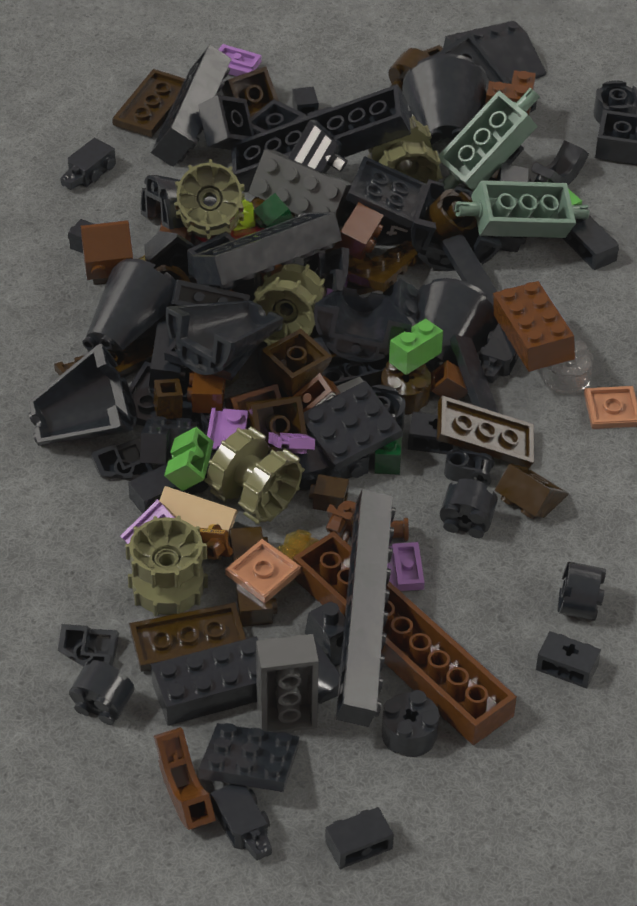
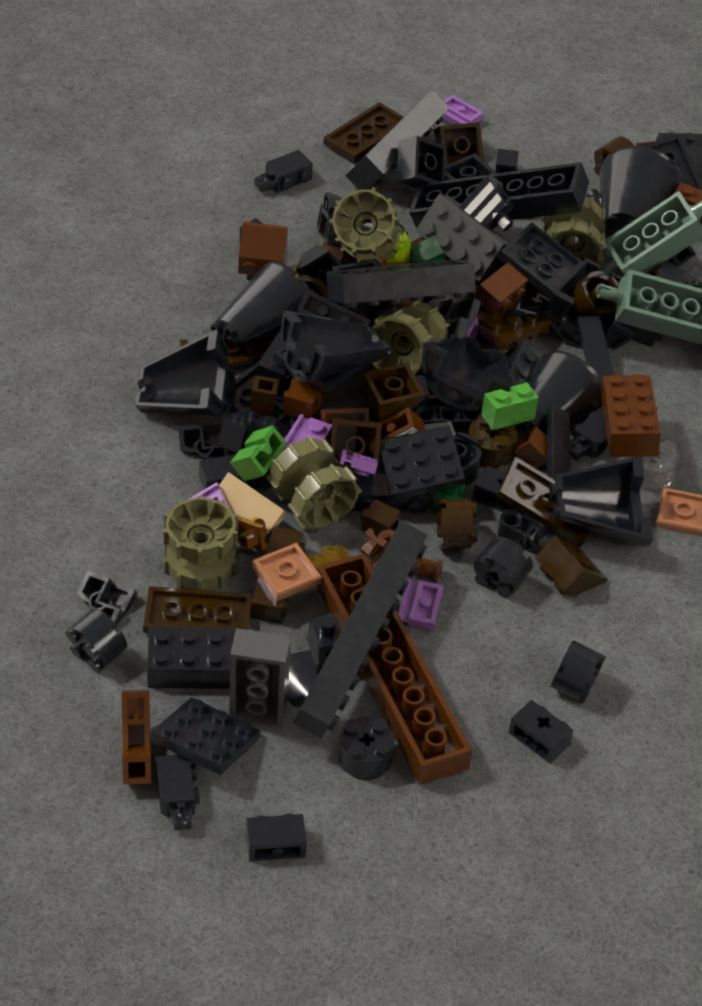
camera: 15 degrees right, 0 degrees up
none -> dark brown brick [437,499,478,549]
none -> black cone [549,457,653,547]

